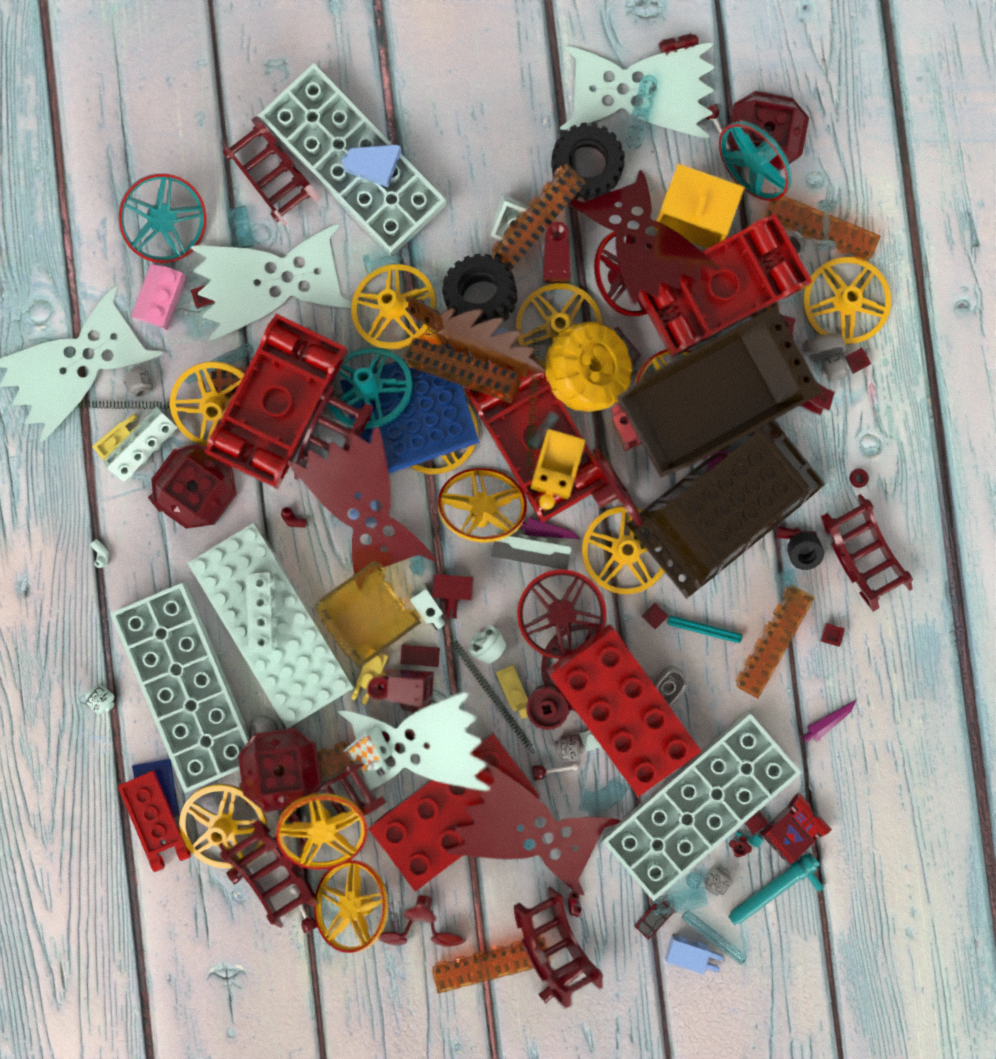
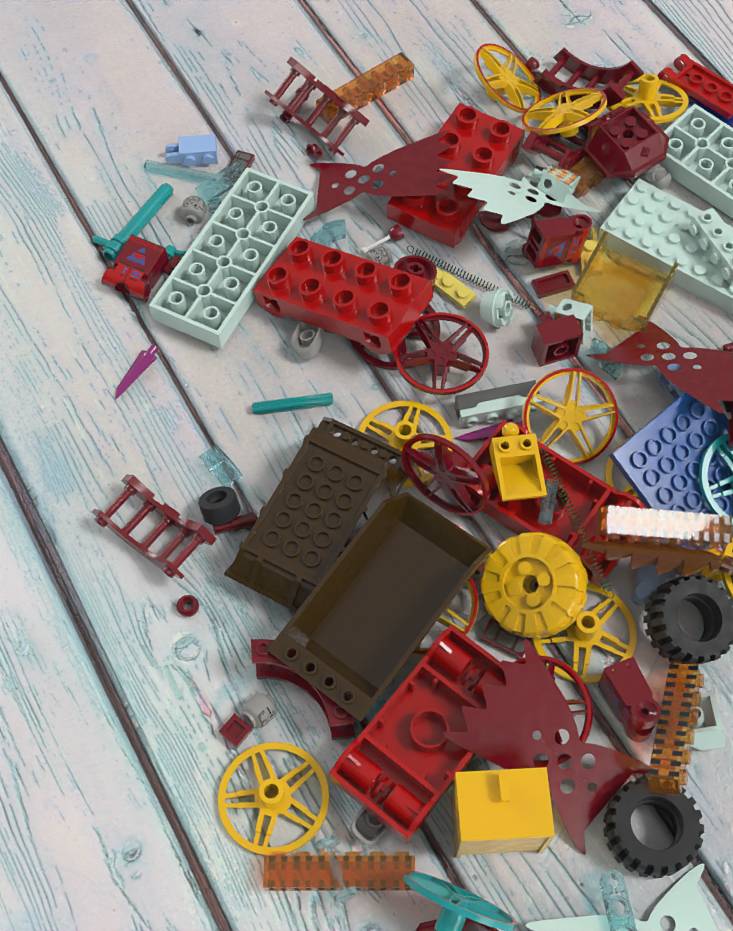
camera: 155 degrees right, 25 degrees down
dark red plant [378,895,466,947] -> none
dark red plate [641,602,668,630] -> none
dark red plate [729,836,752,857] -> none
clear orange brick [735,585,815,699] -> none
light grey piece [802,333,846,362] -> none
dark red plate [820,623,845,647] -> none

